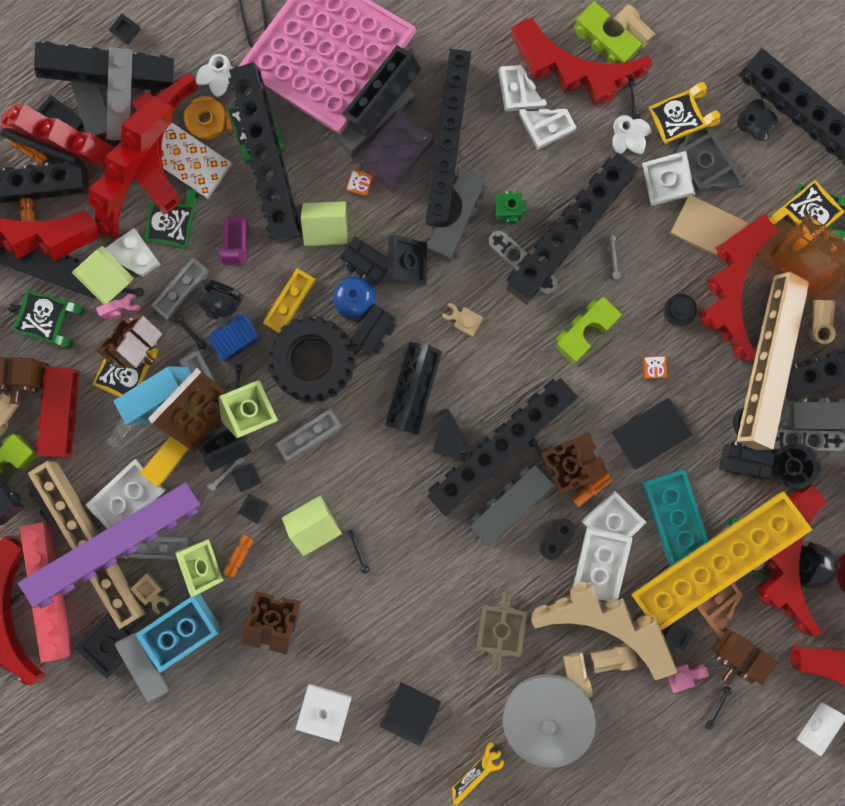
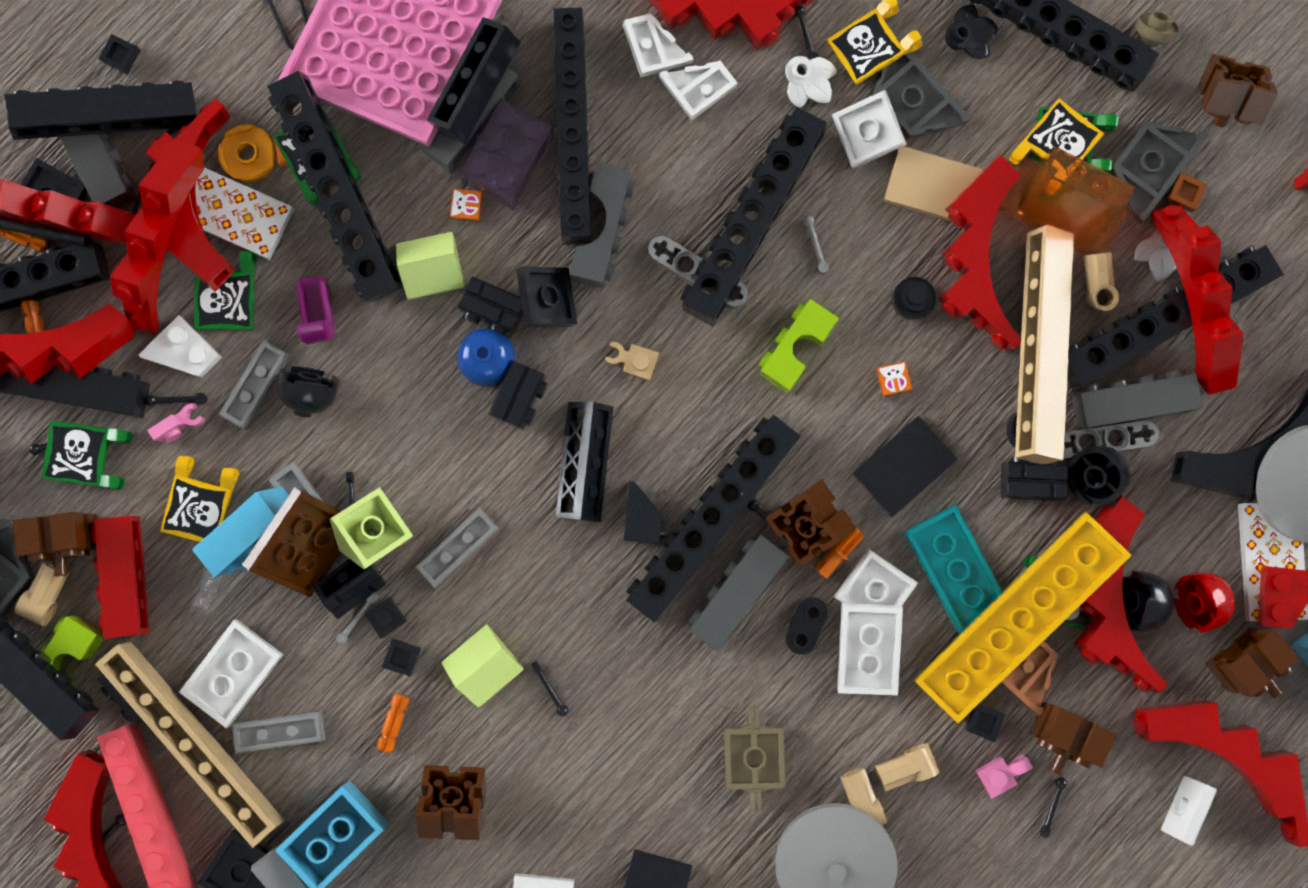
camera: 15 degrees left, 0 degrees up
medium lavender brick [18,482,200,609] -> none
yellowish green slope [72,246,134,305] -> none
reddish brown brick [97,316,163,368] -> none
light grey plate [106,47,133,141] -> none
tan plate [130,573,171,614] -> none
yellow tile [140,436,190,488] -> none
black hinge [174,313,206,350] -> none
yellowish green slope [175,539,224,597] -> none
white plate [196,54,234,97] -> none
blue brick [208,314,262,363] -> none
yellow tile [263,268,316,334] -> none
black tyre [268,316,355,403] -> none
green brick [494,191,527,224] -> none
tan arch [531,582,677,680] -> none

